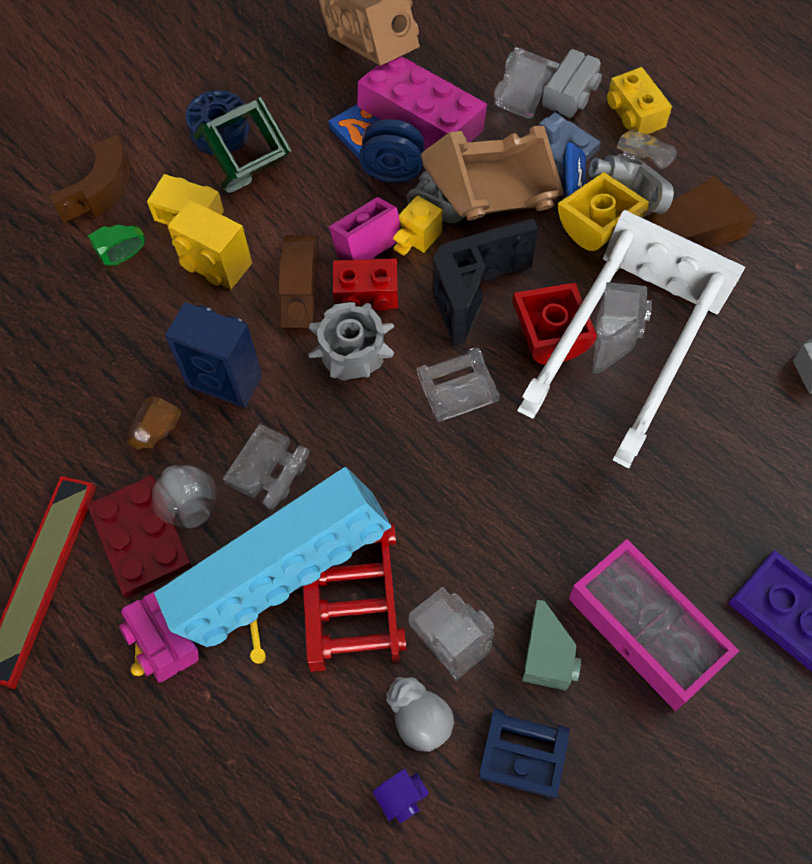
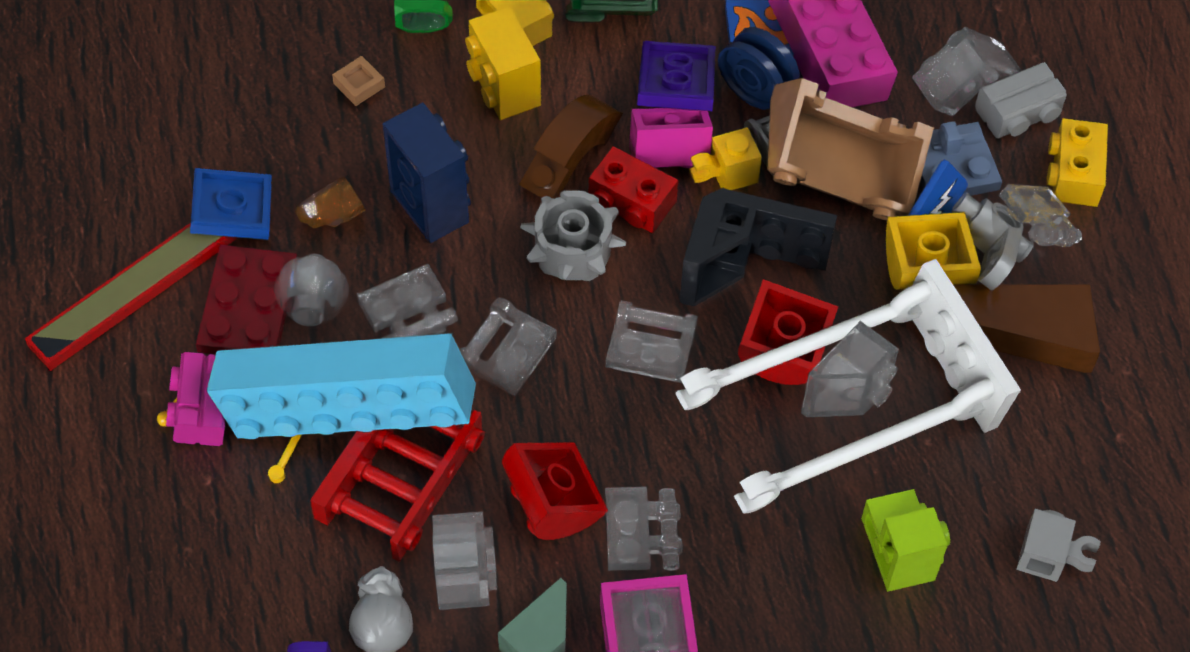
camera: 30 degrees right, 5 degrees down
none -> blue tile [190,168,272,240]
none -> medium nougat plate [332,56,385,106]
none -> clear plate [460,297,557,396]
none -> red brick [502,442,608,540]
none -> clear plate [605,487,683,571]
none -> dark purple tile [637,41,716,111]
none -> lime brick [861,489,950,592]

